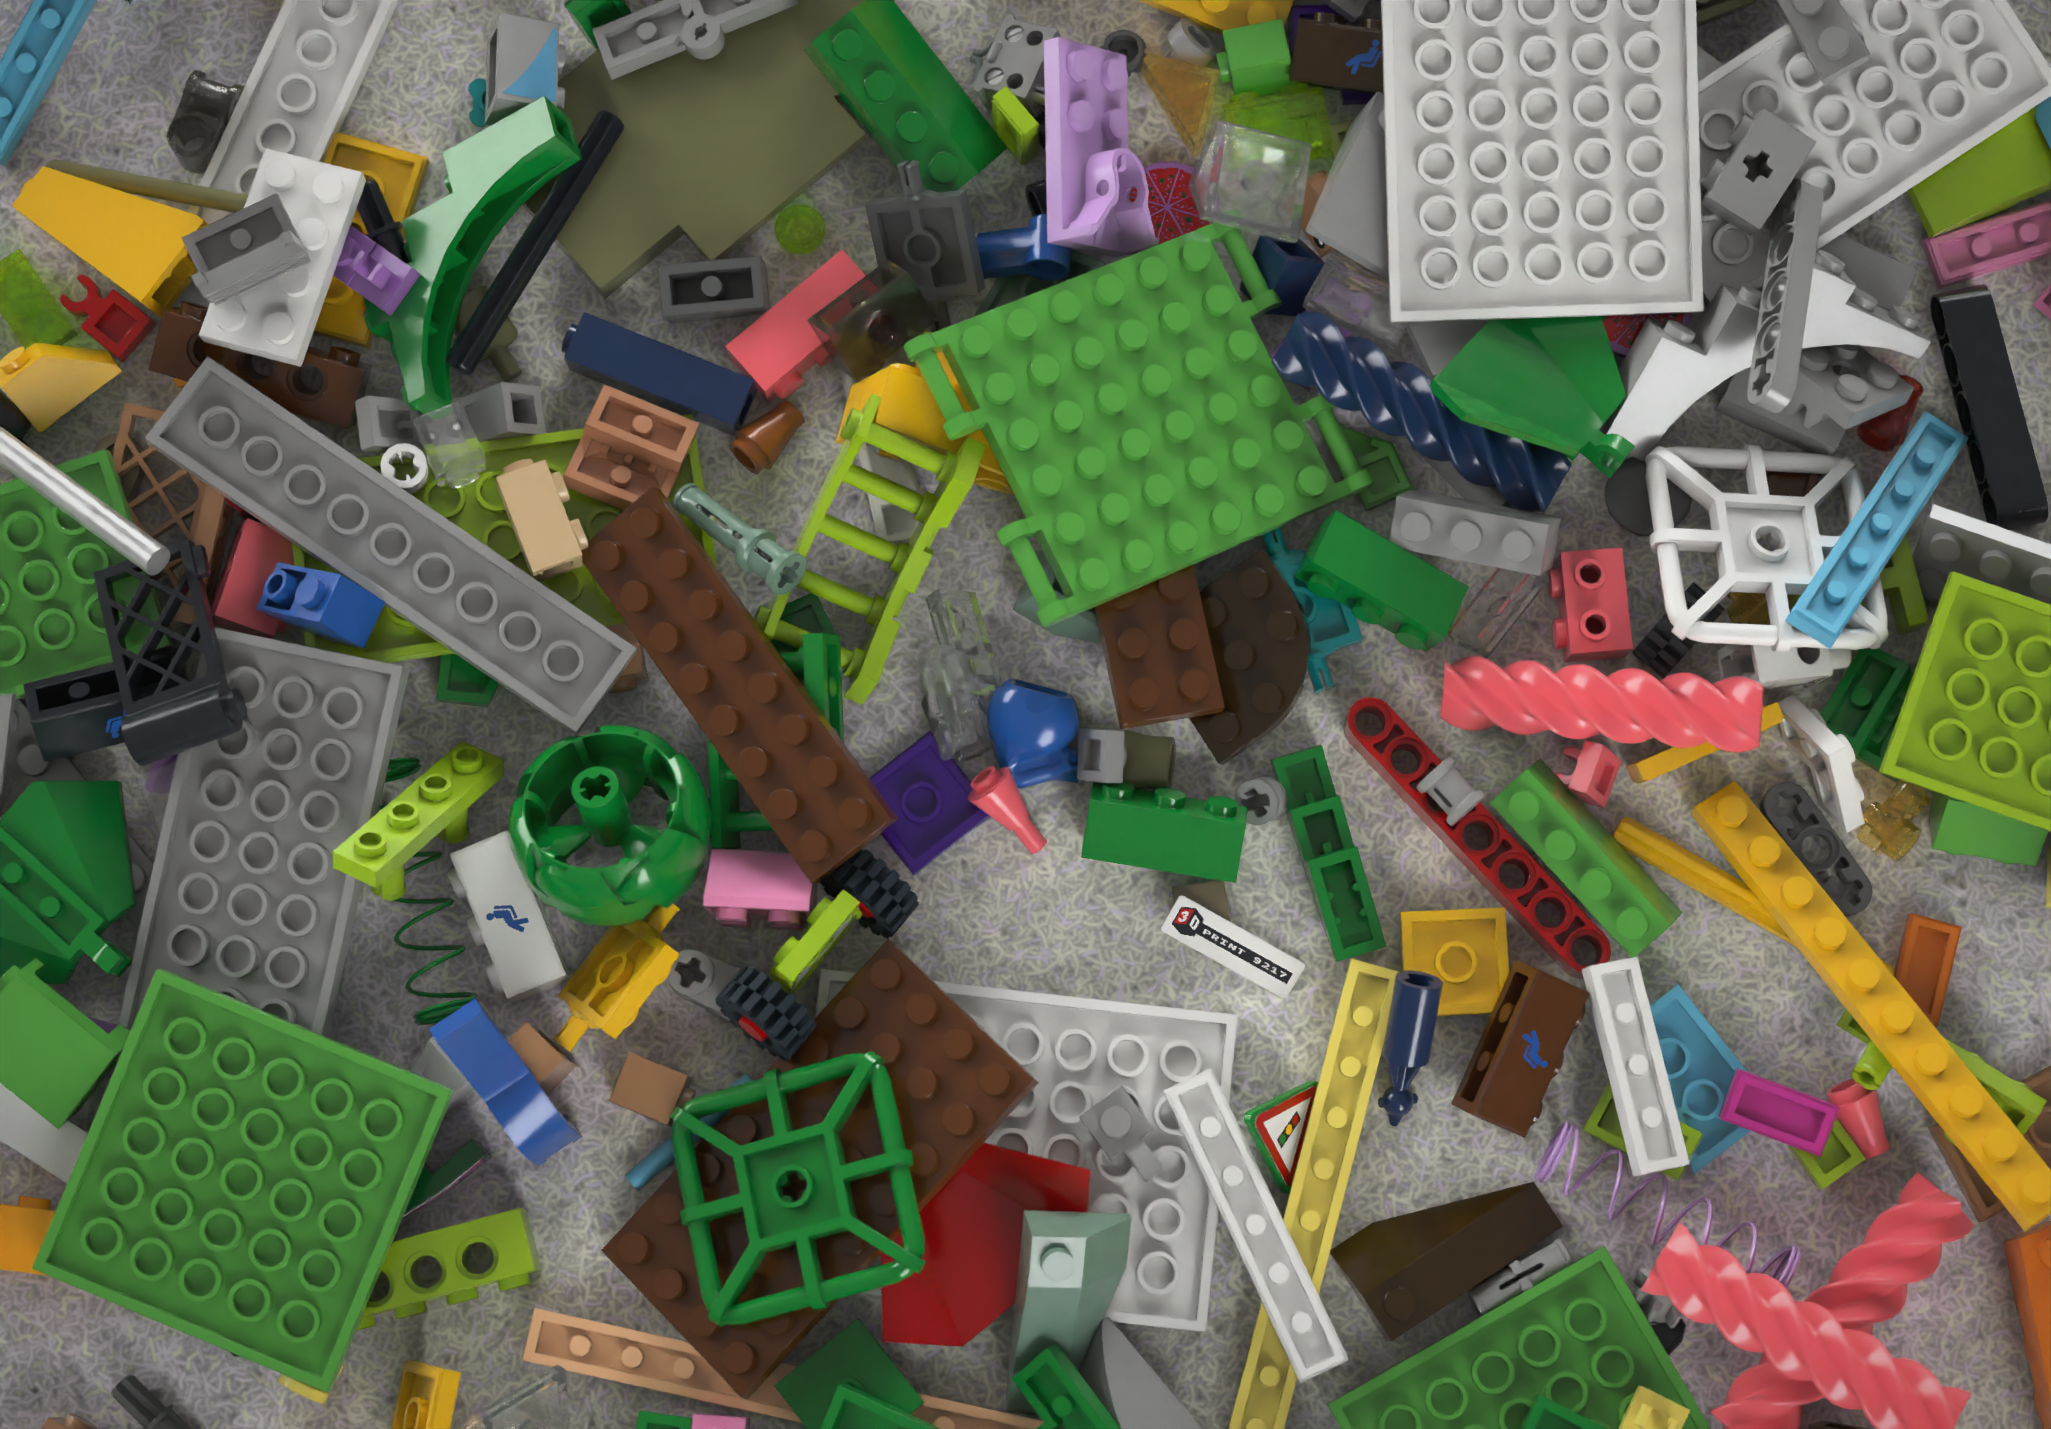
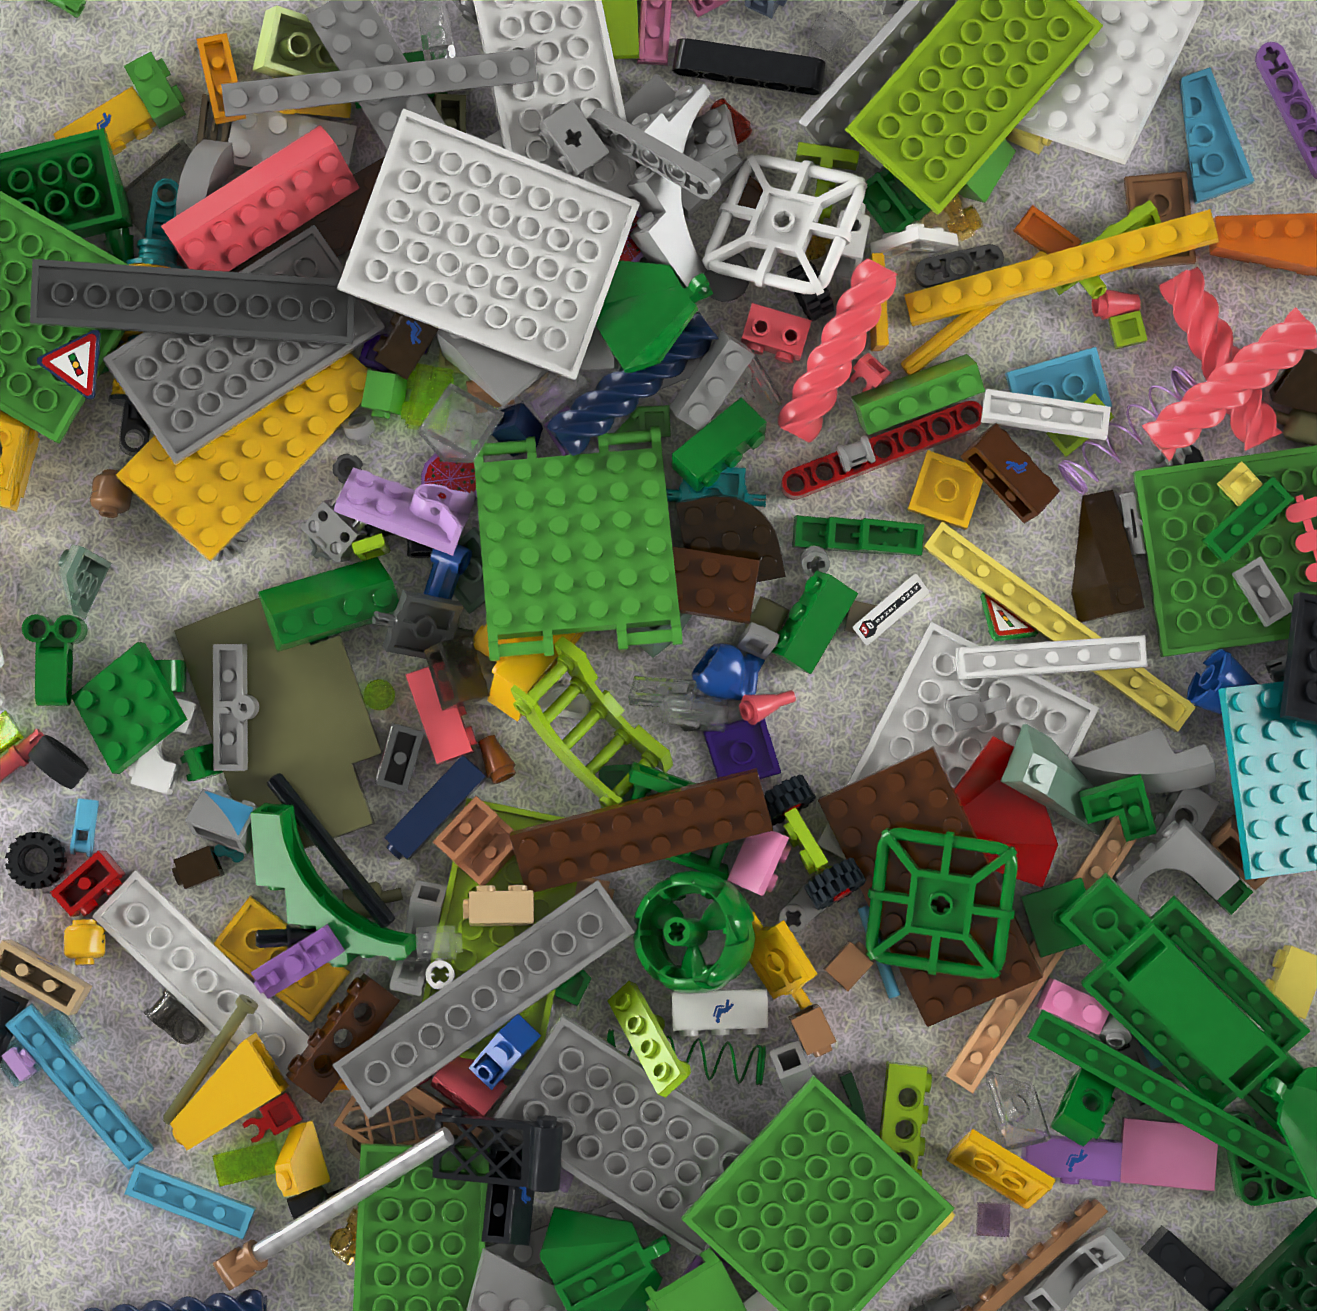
camera: 70 degrees left, 5 degrees up
light grey plate [181,193,311,306] -> none
white plate [199,148,366,367] -> none
blue piece [429,999,582,1167] -> none
sand green pin [673,483,806,595] -> none
clear yellow slope [1141,53,1221,157] -> none
dark blue wheel [1378,970,1443,1126] -> none
dark pink tile [1718,1068,1840,1157] -> none
medium azure tile [1785,411,1969,649] -> none
none -> dark brown brick [172,846,225,889]

